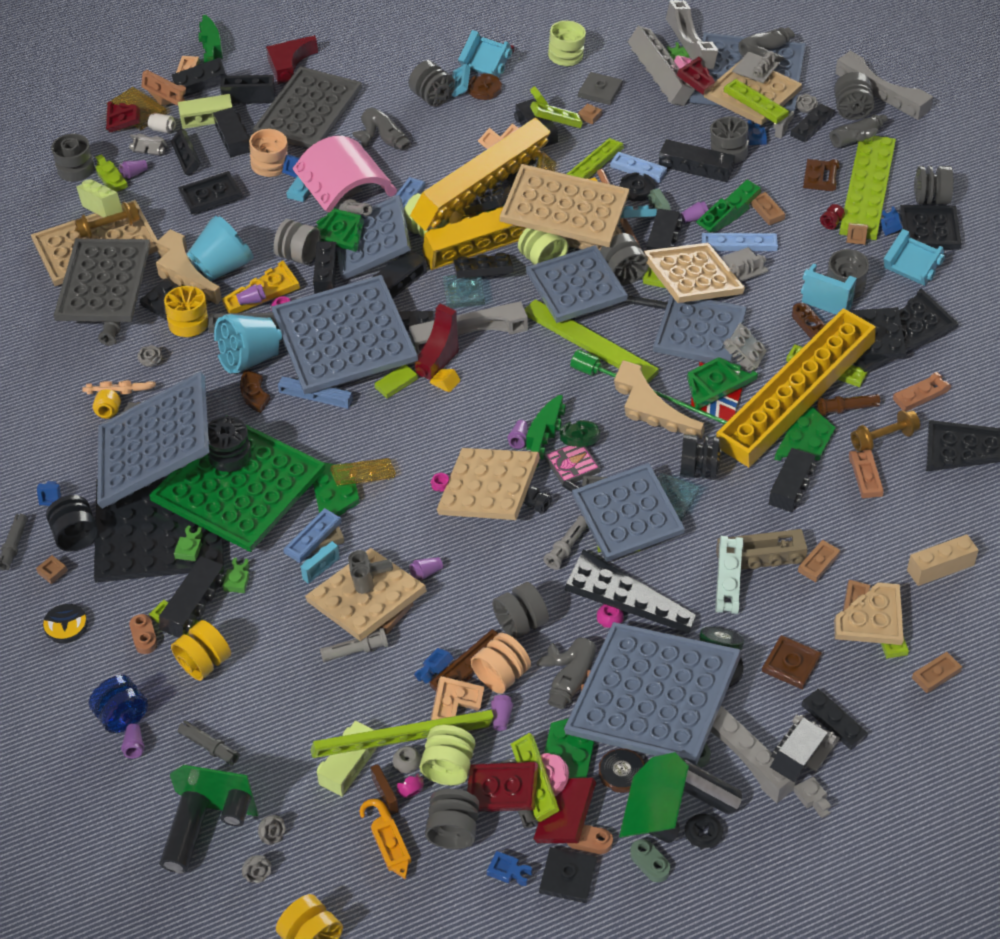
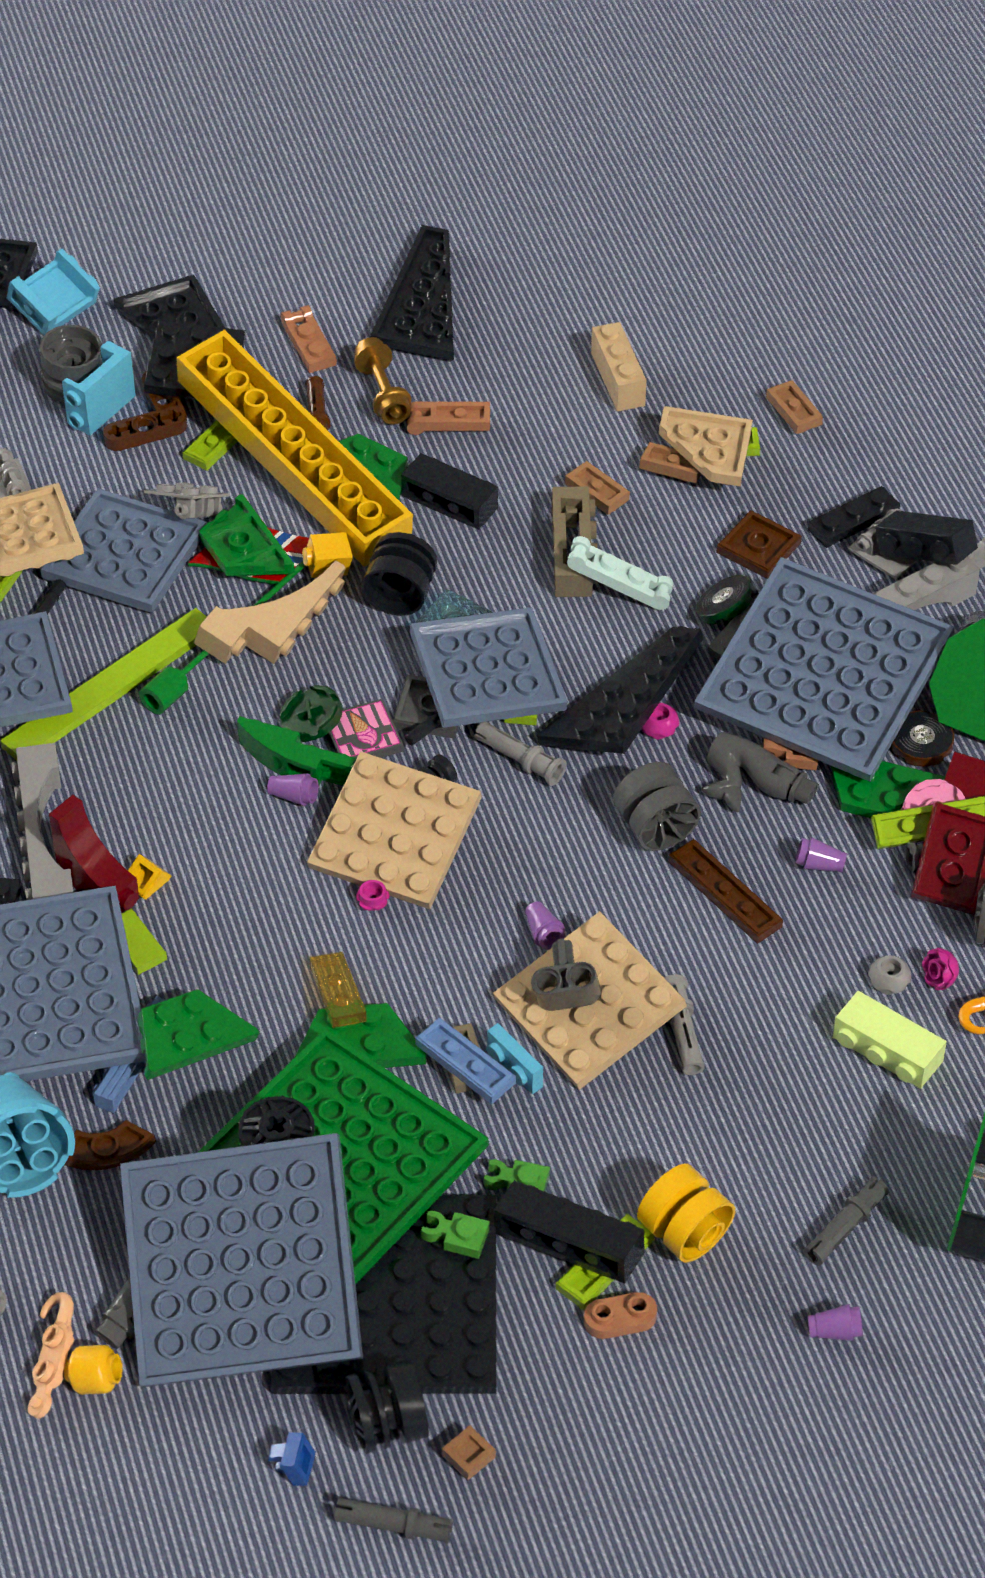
camera: 85 degrees left, 0 degrees up
tile [43,604,88,643] -> none
clear blue wheel [88,675,149,733] -> none
lime tile [310,710,494,758] -> none
reddish brown tile [370,764,399,815] -> none
blue plate [414,648,454,684] -> none
yellowish green wheel [419,725,475,786] -> none
light nougat plate [431,676,484,720] -> none
light nougat wheel [471,633,531,693] -> none
none -> green wing [137,989,260,1080]
none -> yellow brick [302,532,353,578]

